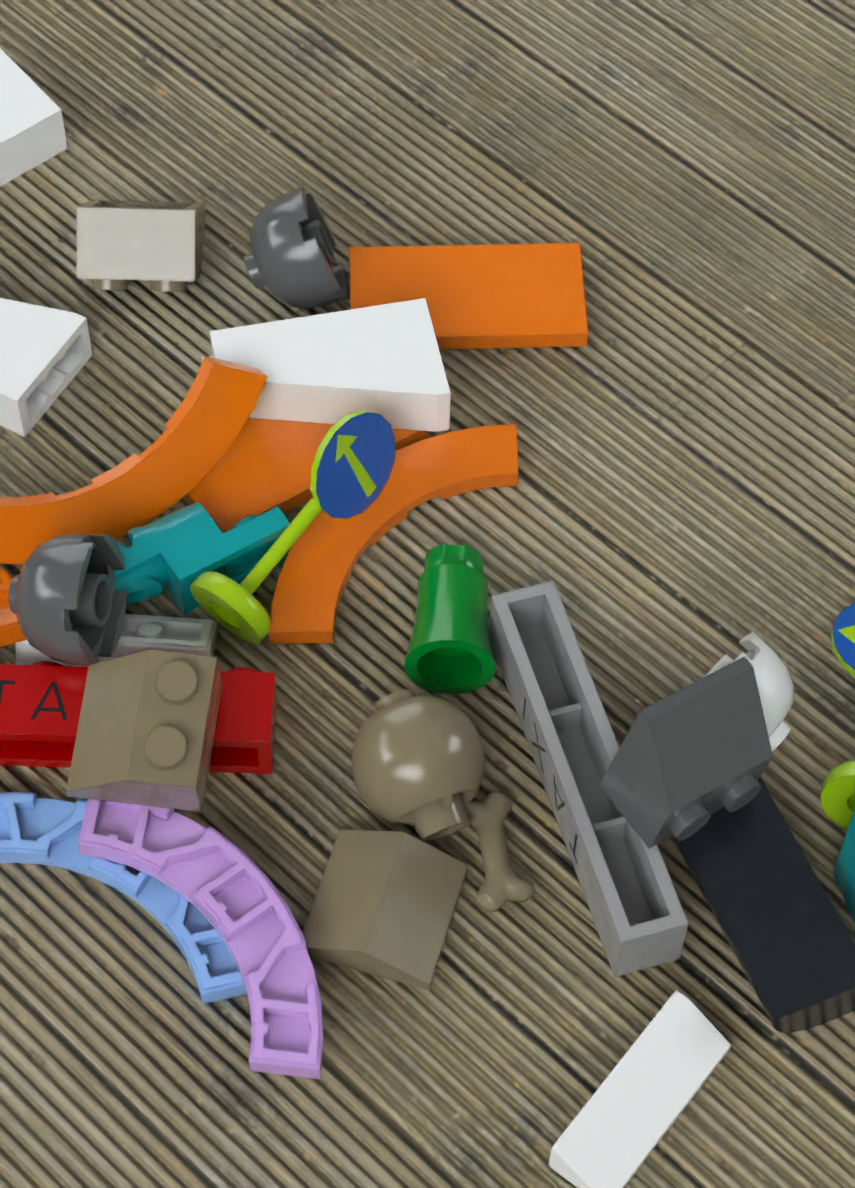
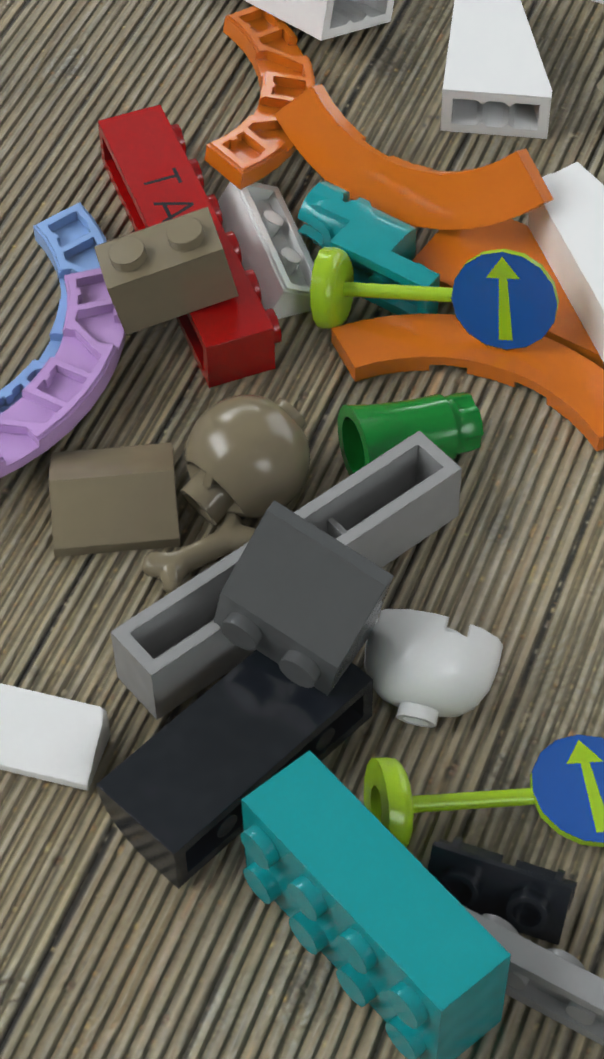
camera: 70 degrees right, 5 degrees down
dark grey cylinder [8,533,127,666] -> none

